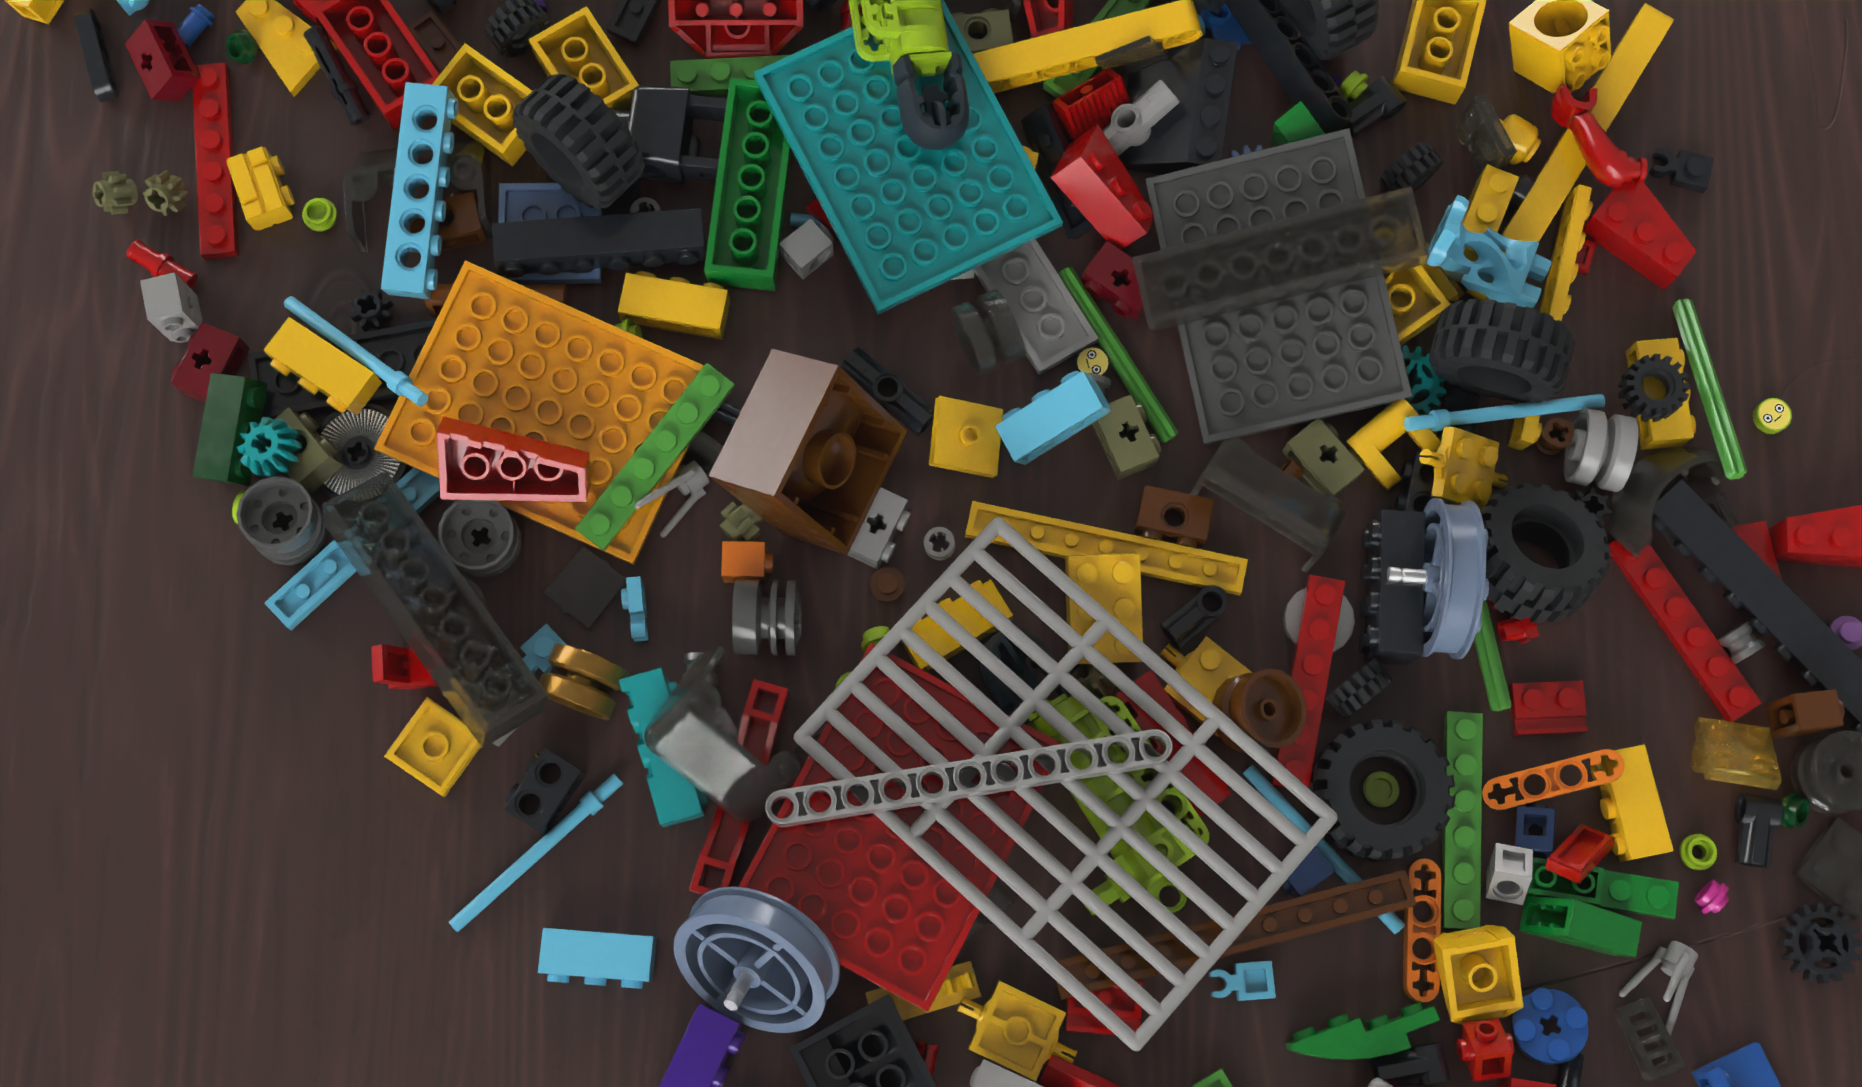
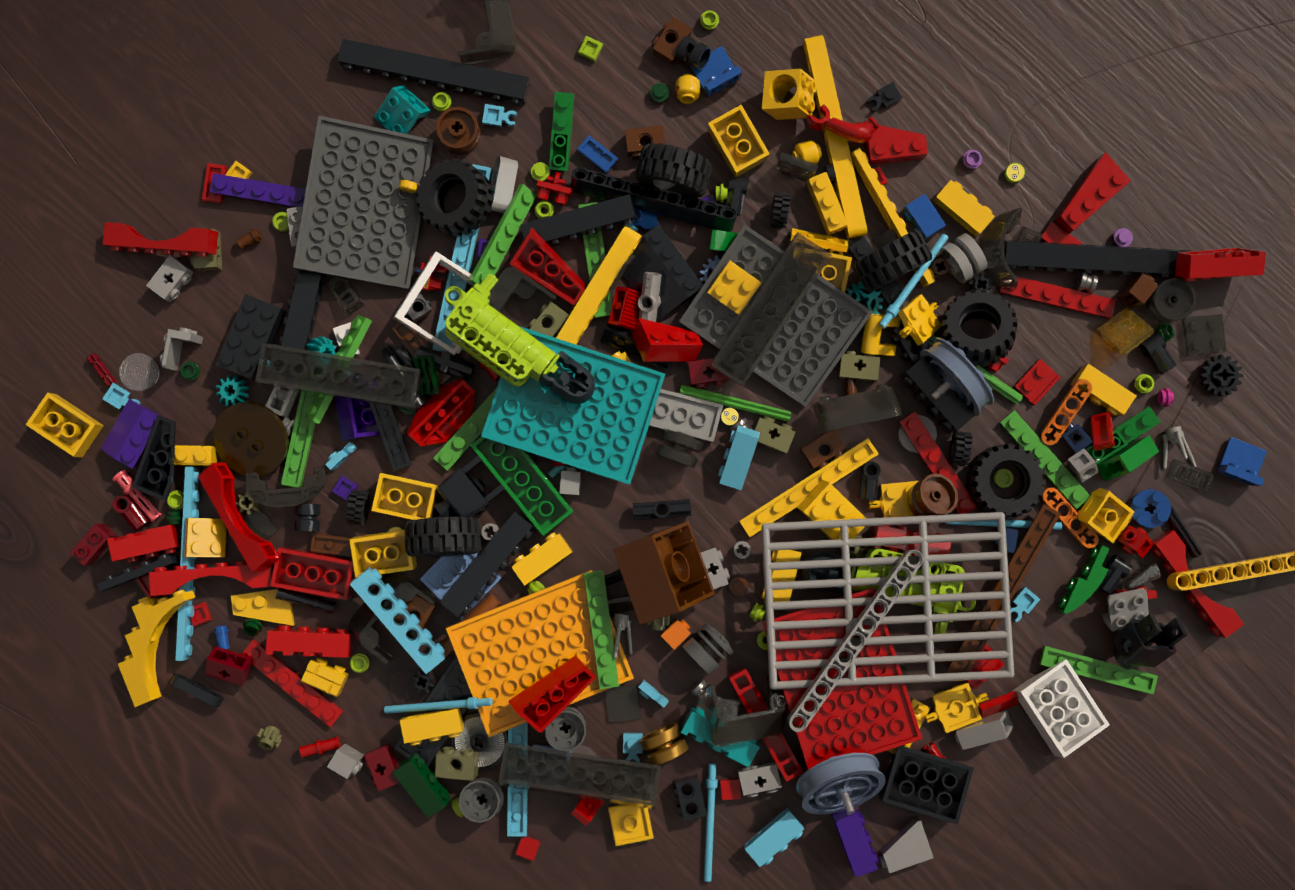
camera: 40 degrees left, 10 degrees up
olive gear [142,170,189,216] -> none
teal gear [236,417,303,477] -> none
yellow plate [929,396,1003,478] -> none
medium azure hips [1425,195,1552,308] -> none
black tyre [1618,354,1690,422] -> none
bright green axle [1672,298,1747,480] -> none
none -> red wedge [265,625,353,658]
none -> red tile [516,836,541,861]
none -> yellow plate [707,260,762,315]
none -> red tile [720,778,741,800]
none -> light grey brick [737,761,781,797]
none -> blue brick [903,194,946,240]
none -> medium lavender plate [963,150,982,169]

